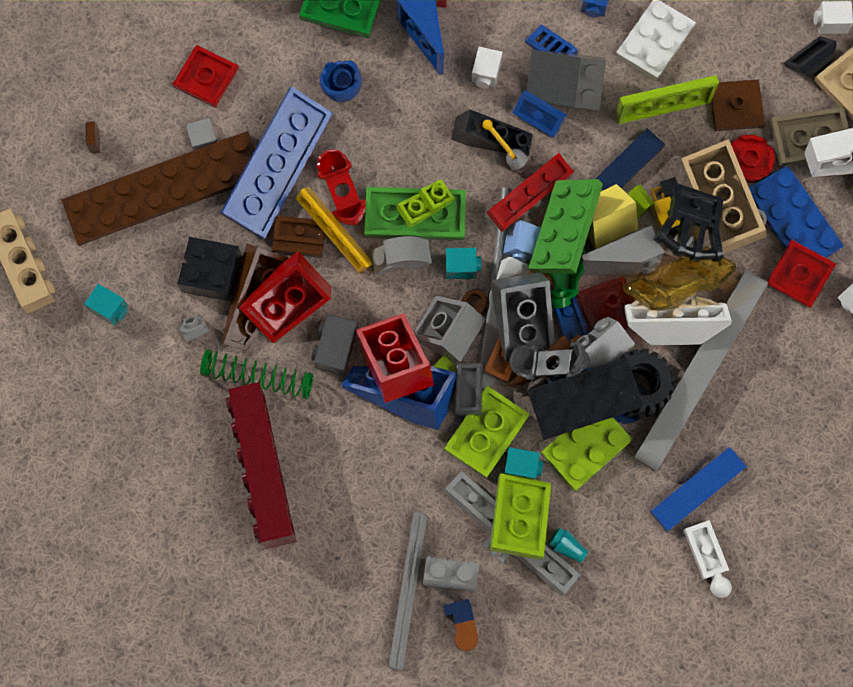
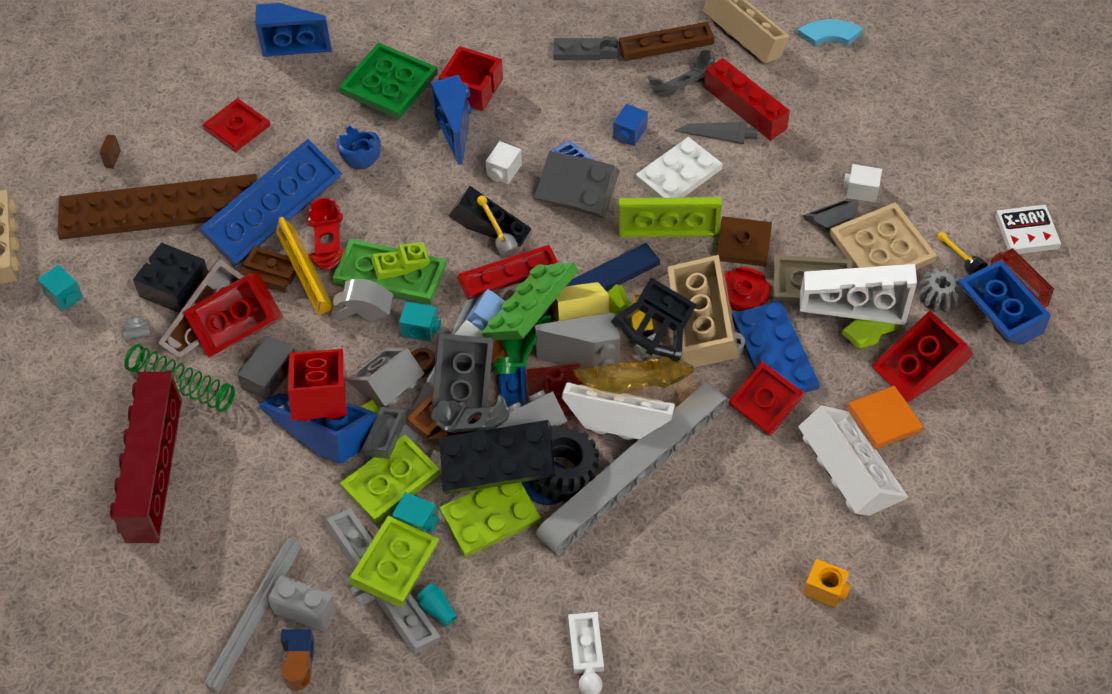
camera: 15 degrees right, 20 degrees down
light grey tile [186,118,216,150] -> none
blue plate [512,90,567,138] -> none
blue tile [650,447,747,532] -> none

